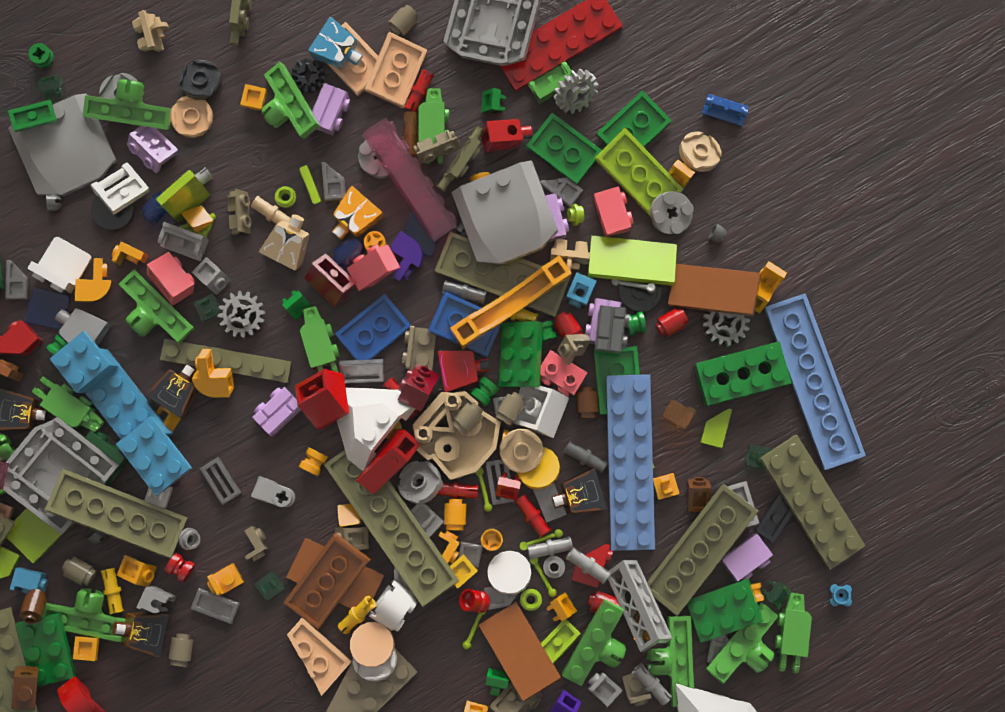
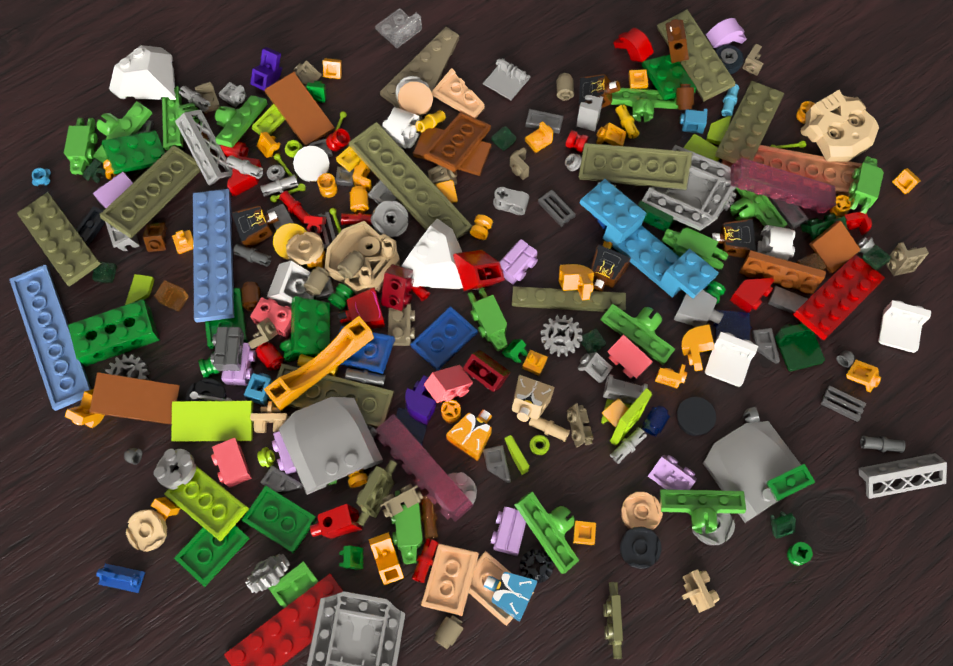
camera: 175 degrees right, 15 degrees down
dark tan brick [62,557,97,586] -> none
white plate [91,163,149,215] -> none
clear blue brick [332,236,365,268] -> none
flat silver tile [339,359,384,383] -> none
red slope [356,429,421,494] -> none
red brick [655,308,689,338] -> none
none -> light orange brick [368,532,404,585]
none -> light grey hinge [483,58,531,100]
none -> light orange tile [522,350,548,376]

